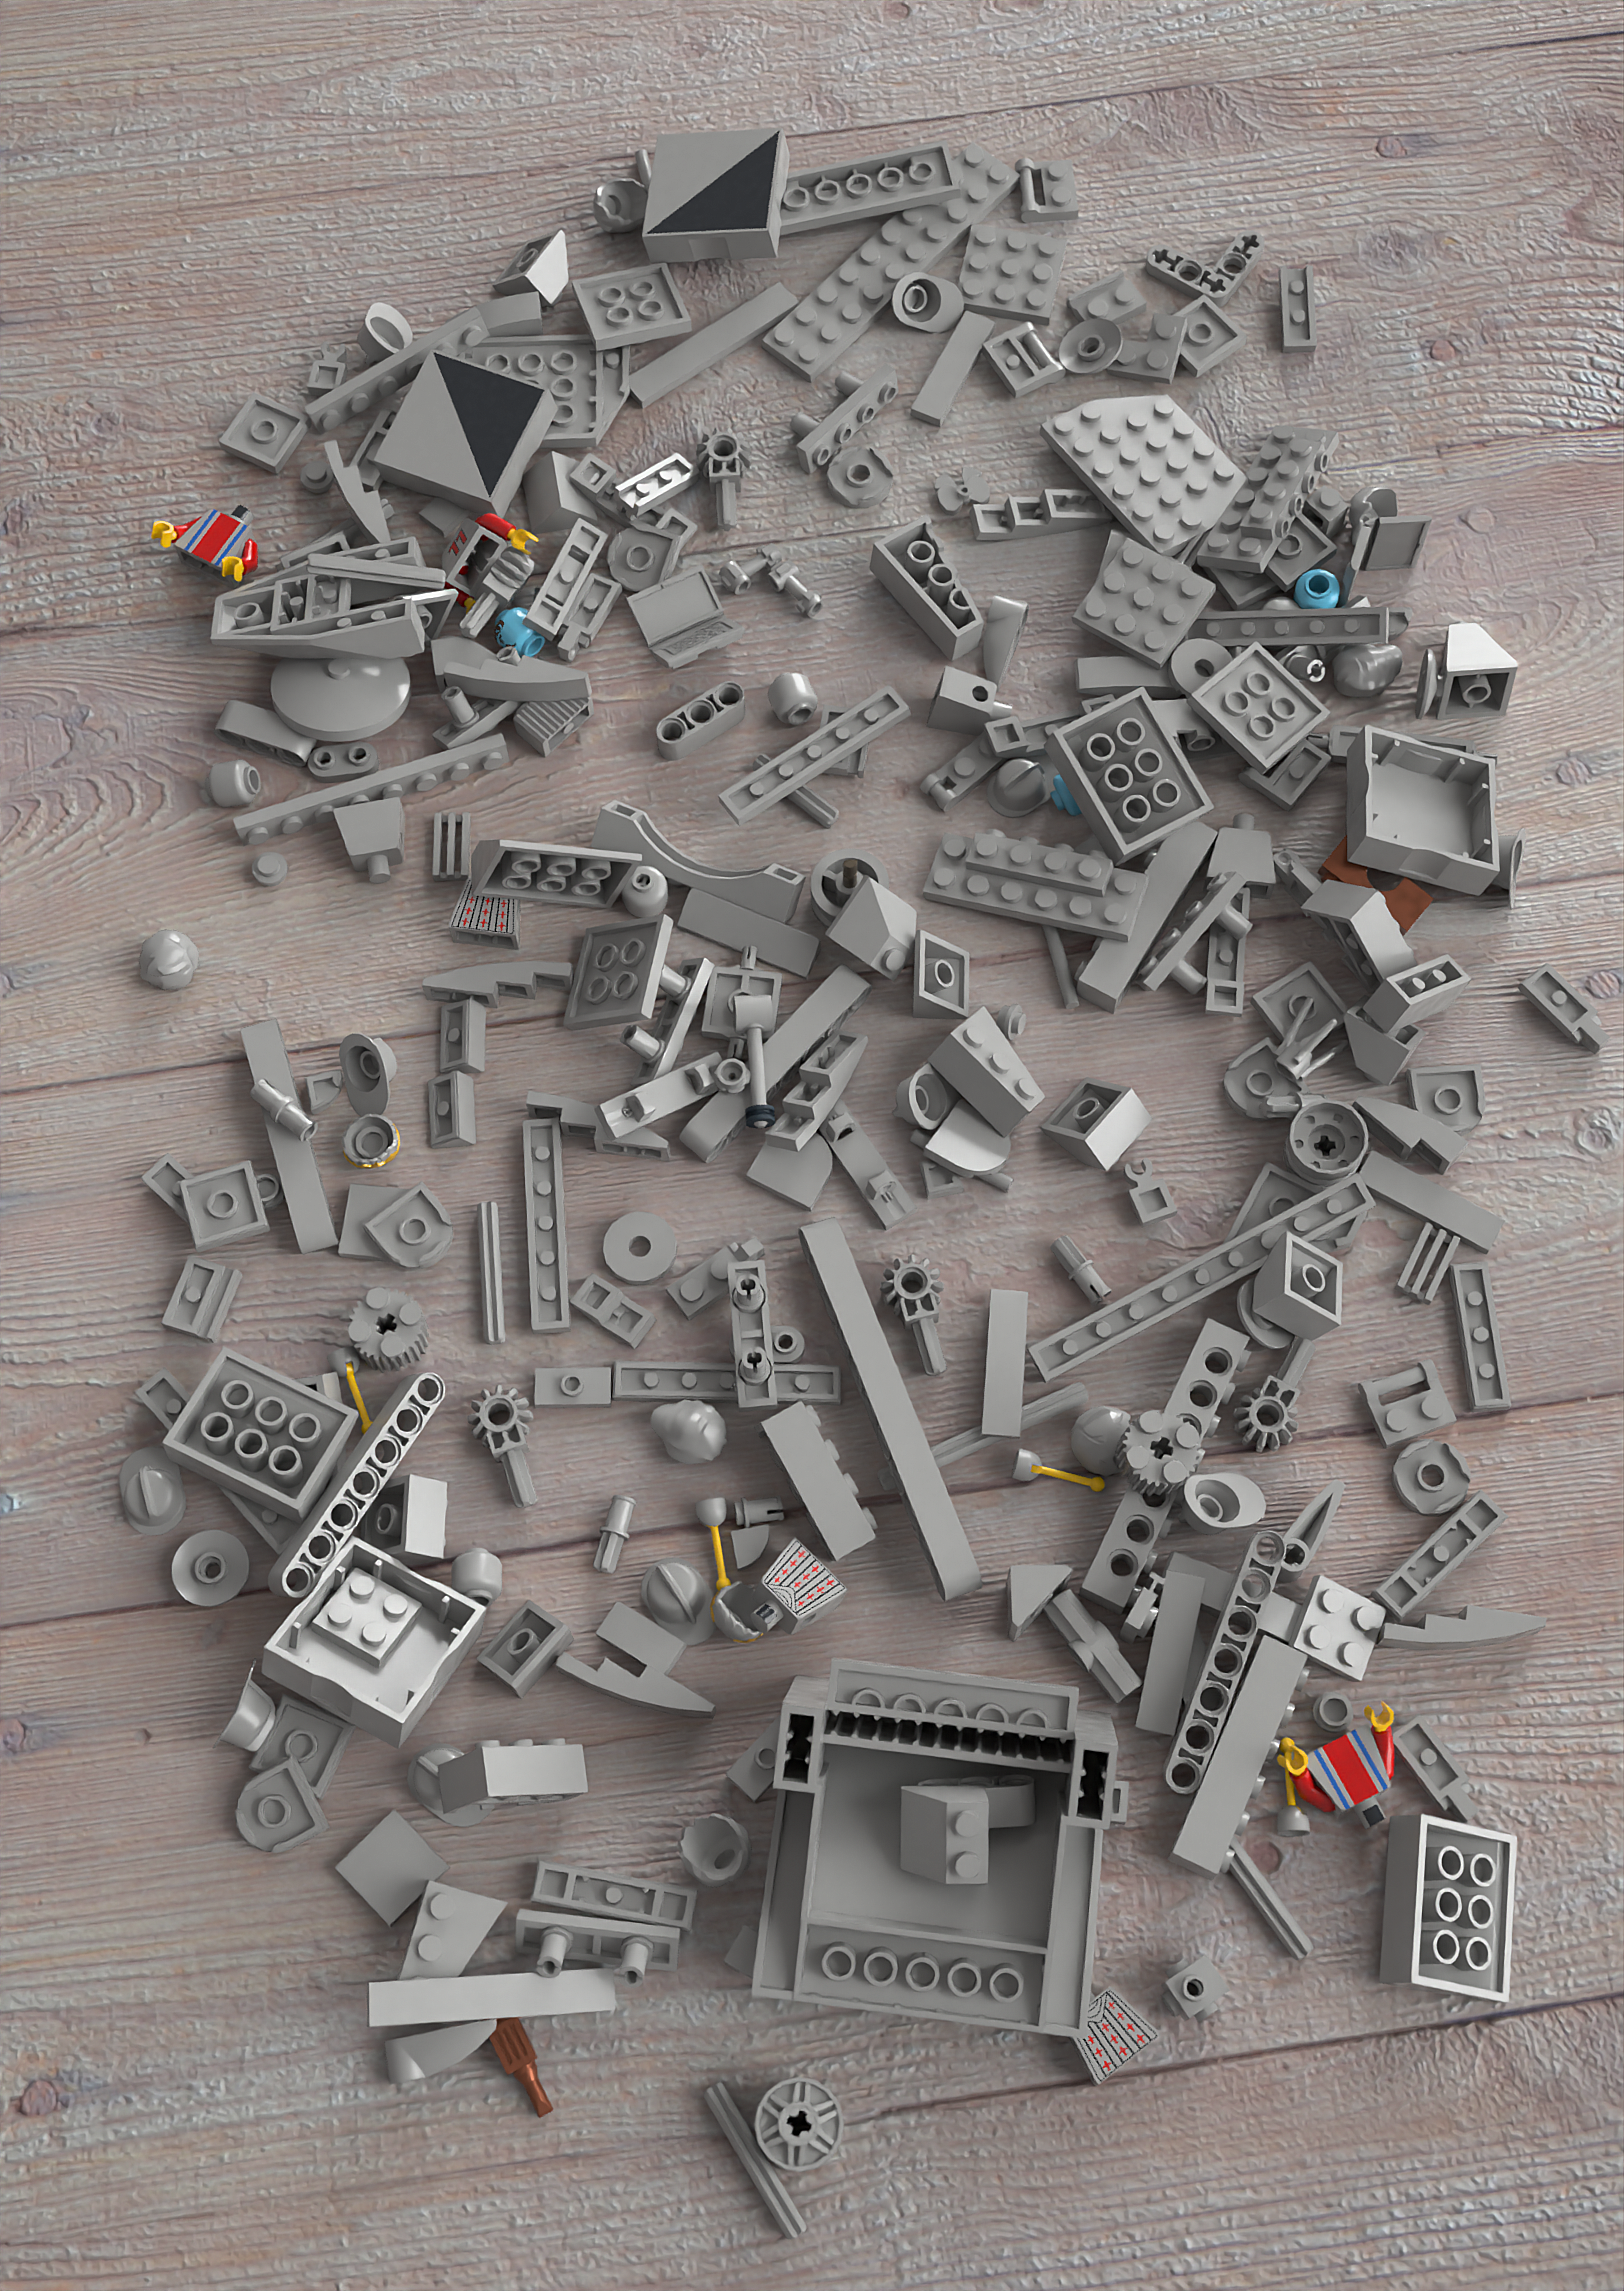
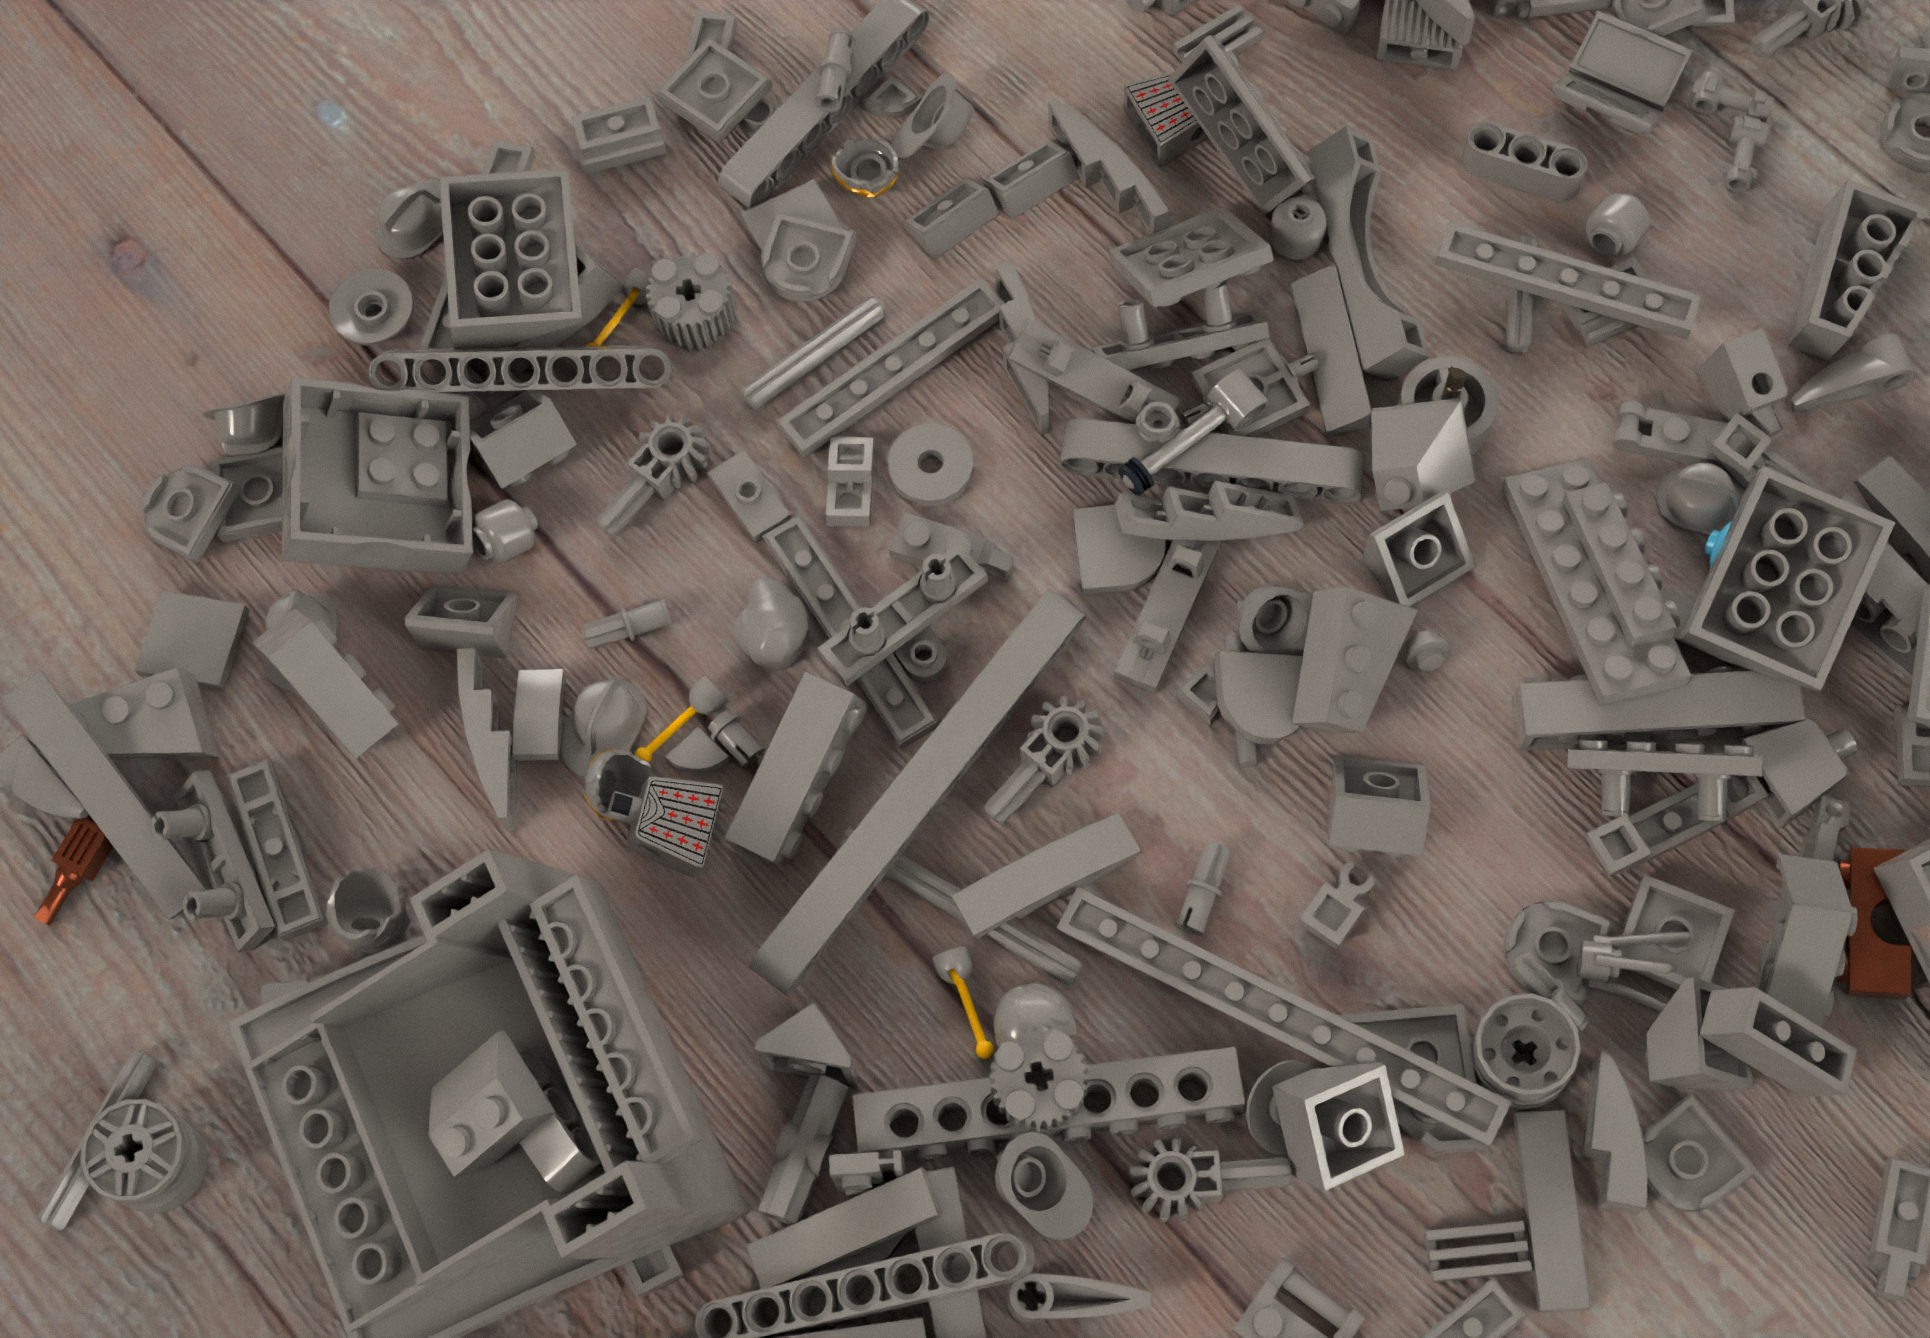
camera: 60 degrees right, 0 degrees up
light grey bar [1042,924,1080,1009] -> none

